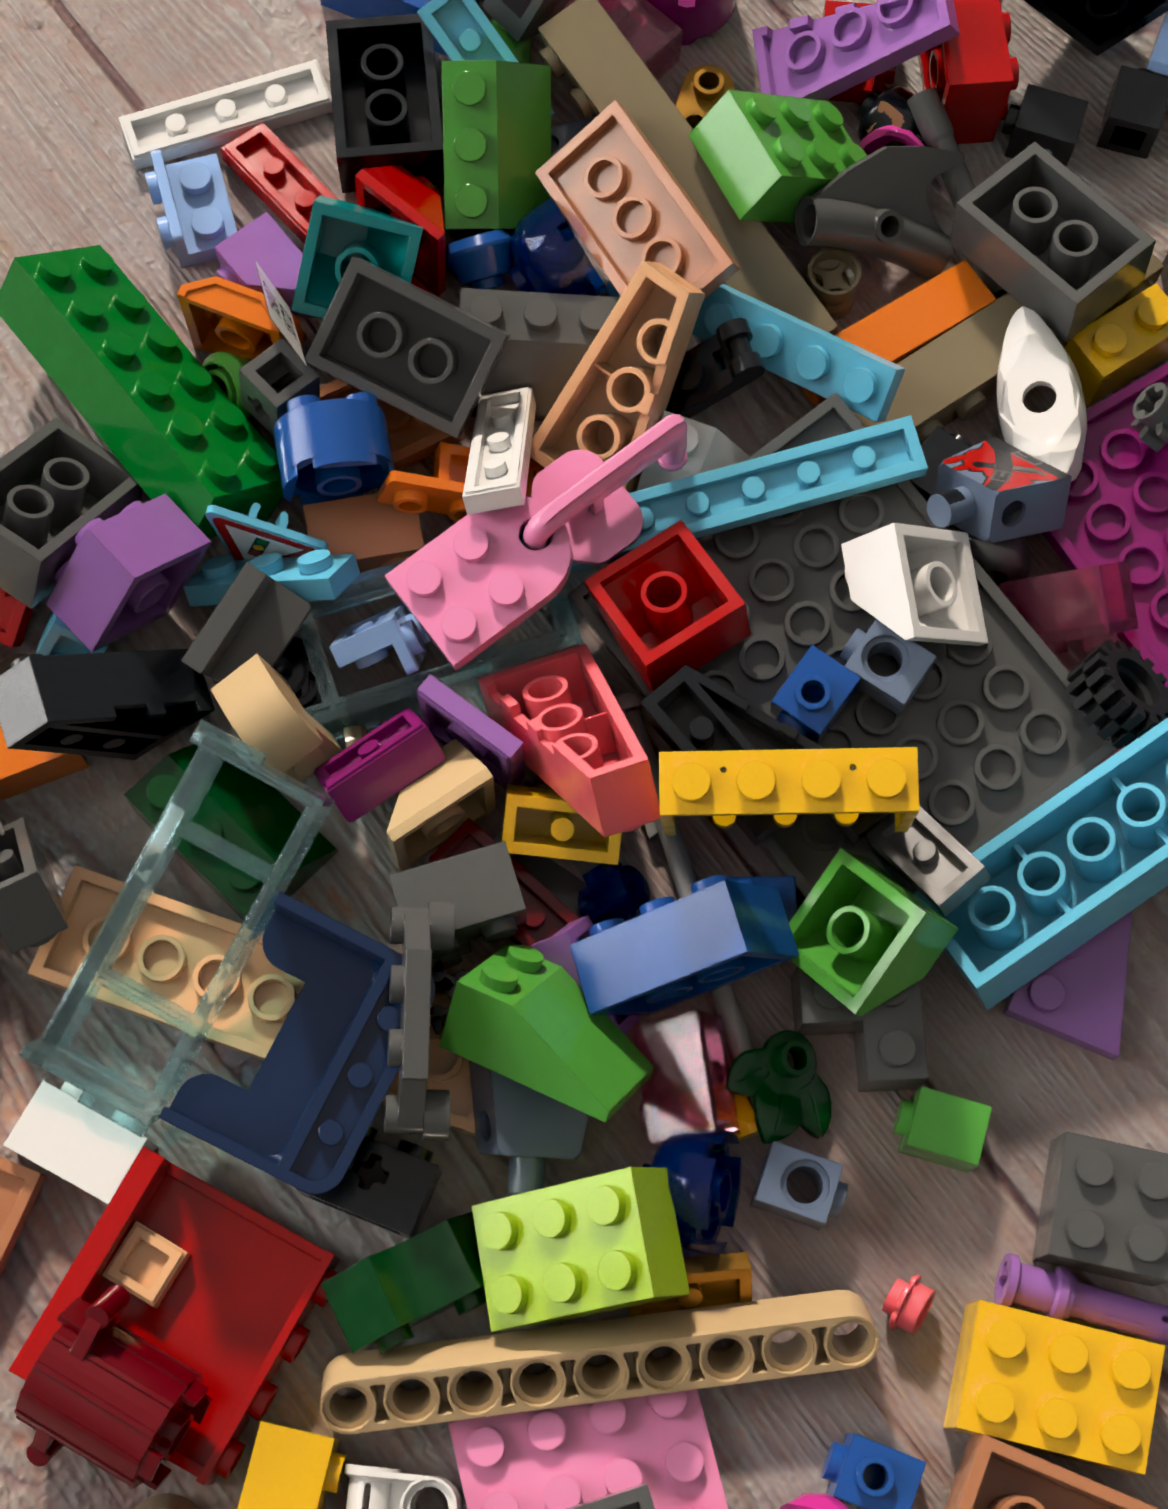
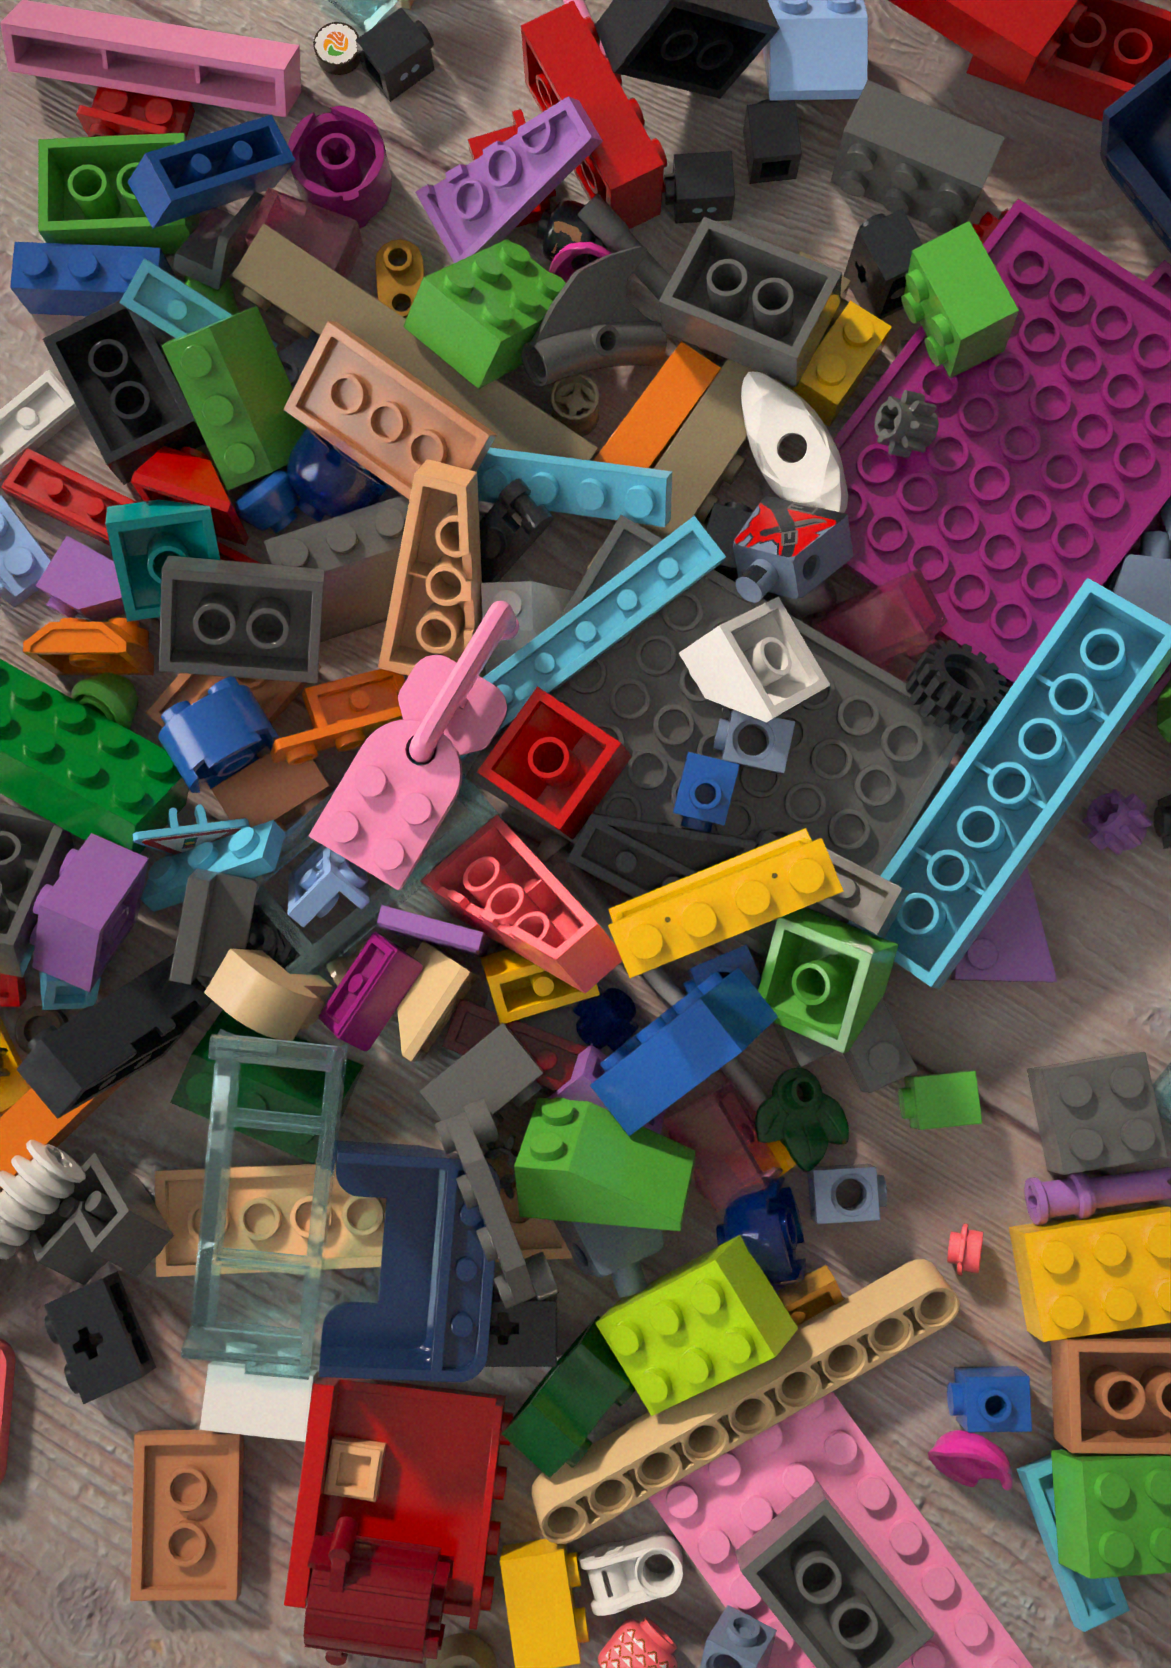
camera: 15 degrees left, 10 degrees up
dark grey brick [239,338,320,436] -> none
white sticker [255,261,307,367] -> none
white tile [462,386,536,515] -> none

